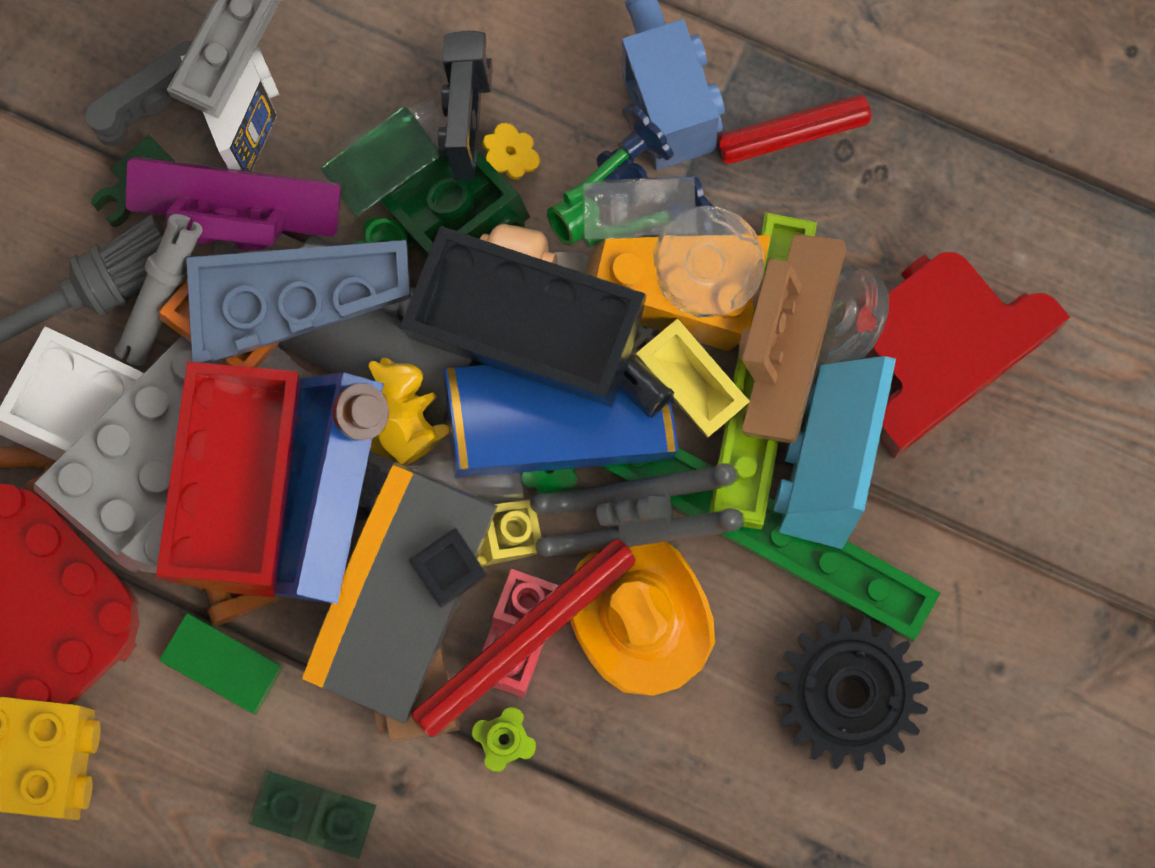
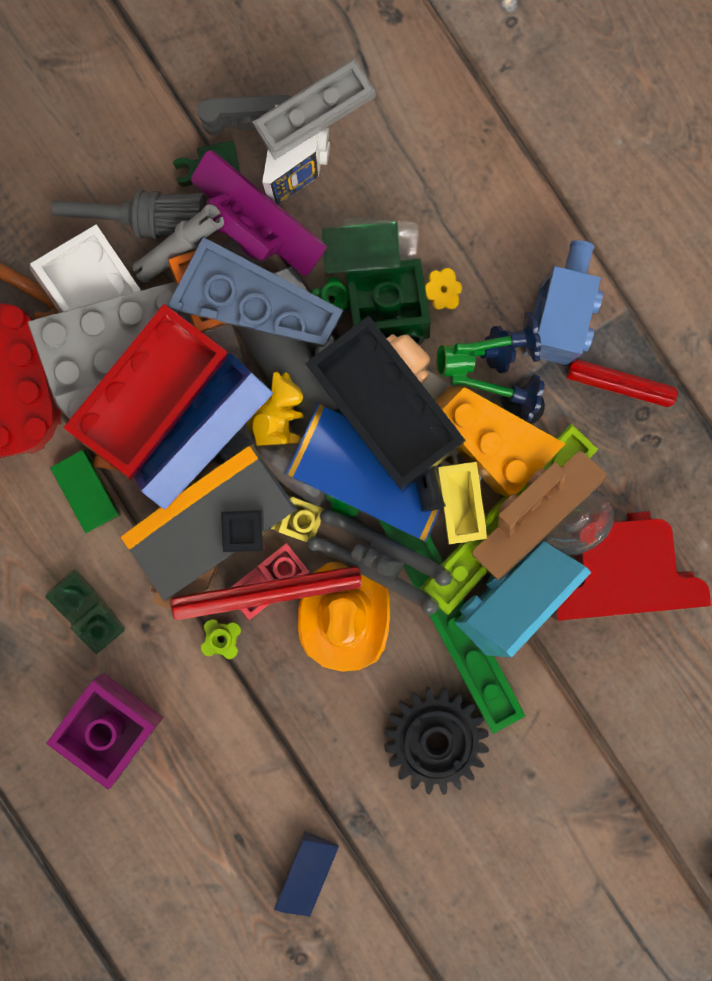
camera: 25 degrees right, 10 degrees up
plate [333,383,389,440] -> none
black plate [438,31,493,180] -> none
clear slope [583,176,695,239] -> none
clear tile [653,206,764,317] -> none

